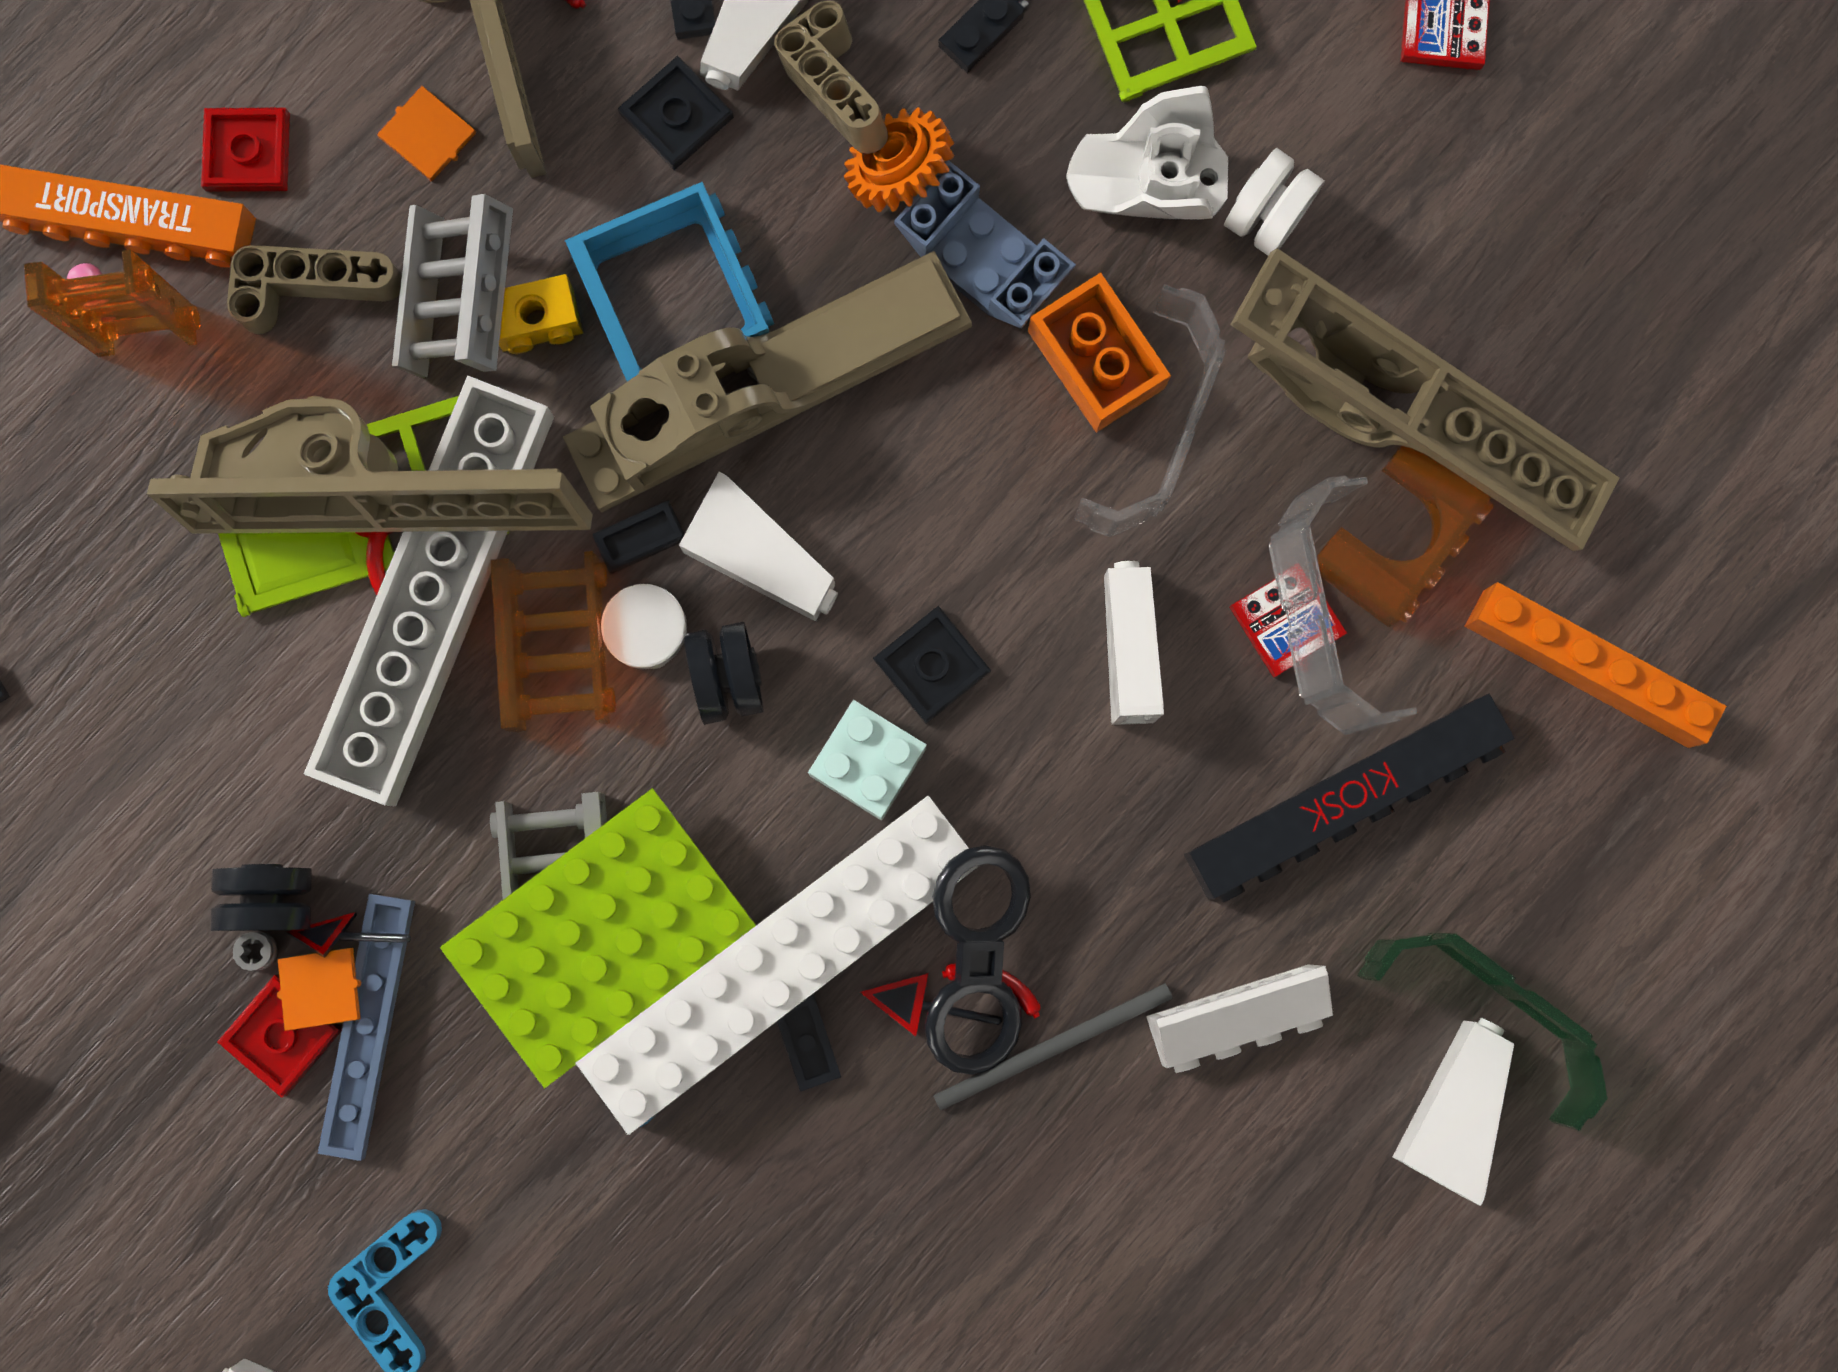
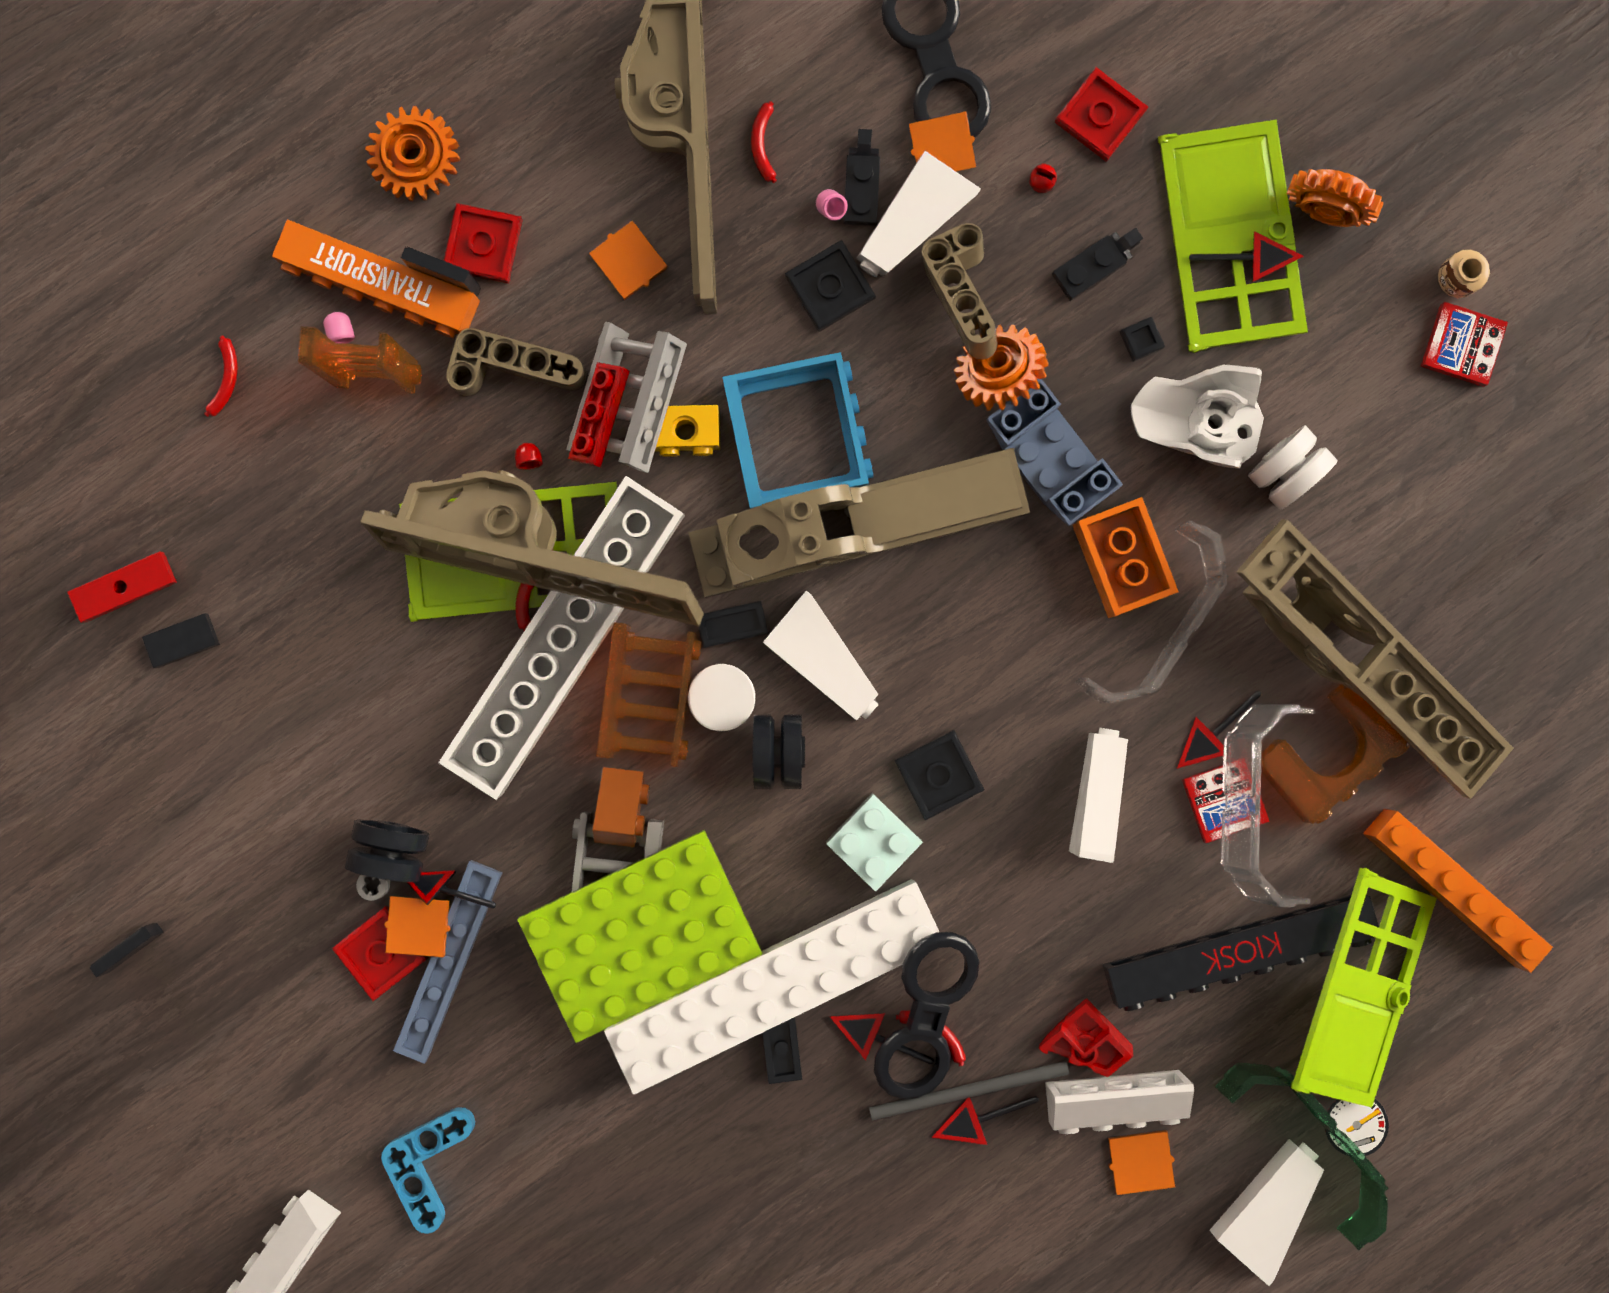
camera: 15 degrees right, 5 degrees up
none -> orange gear [365,106,460,201]
none -> black tile [401,247,481,297]
none -> red hinge [515,442,543,470]
none -> red tile [568,362,630,468]
none -> dark orange brick [592,767,650,847]
none -> bright pink piece [816,189,847,220]
none -> piece [931,1096,1039,1145]
none -> red slope [1038,998,1133,1077]
none -> orange piece [1108,1130,1175,1195]
none -> black tile [1120,316,1165,362]
none -> piece [1177,691,1262,769]
none -> lime door [1291,868,1437,1108]
none -> white sticker [1325,1099,1389,1157]

